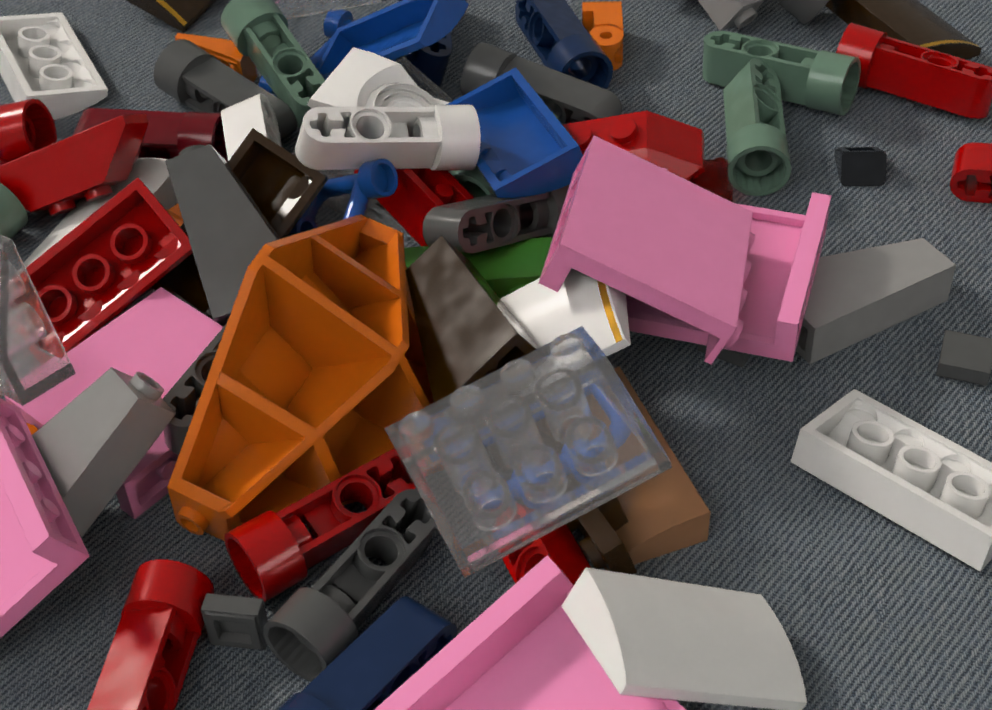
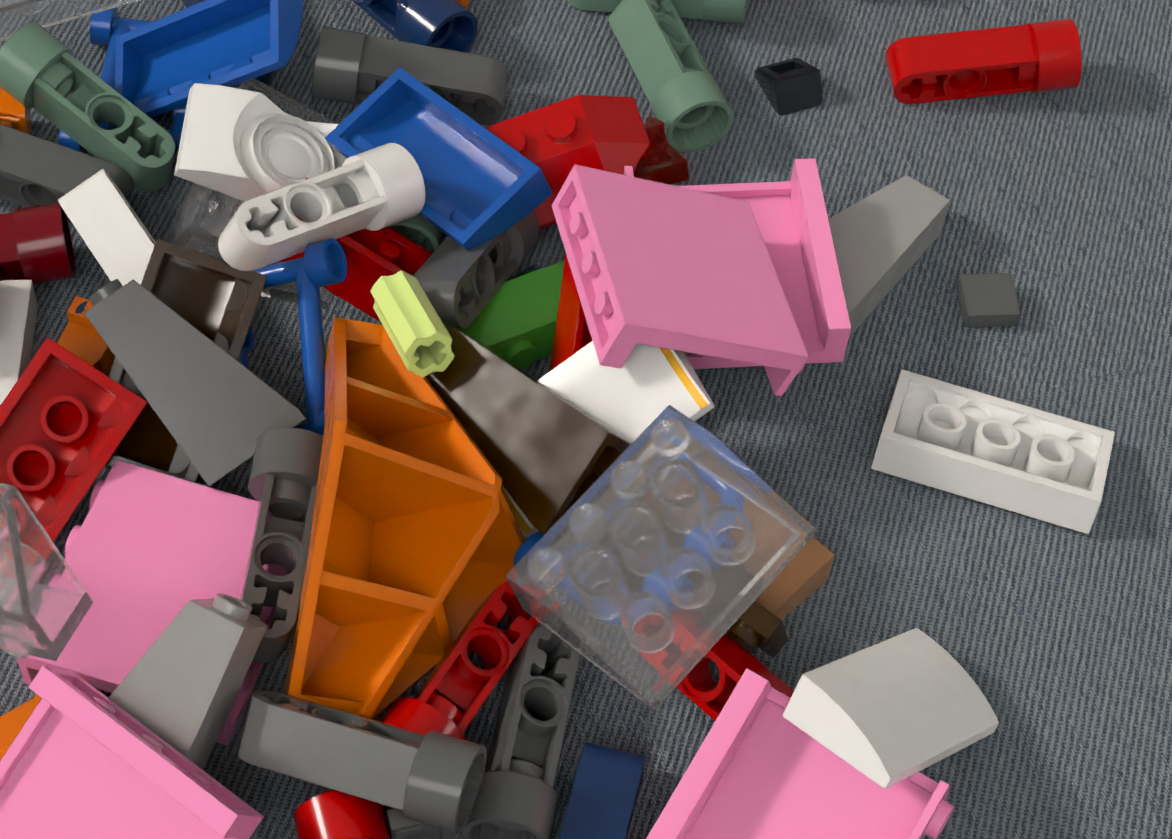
camera: 30 degrees left, 10 degrees up
none -> dark grey beam [238,690,487,834]
none -> yellowish green axle [370,270,455,378]

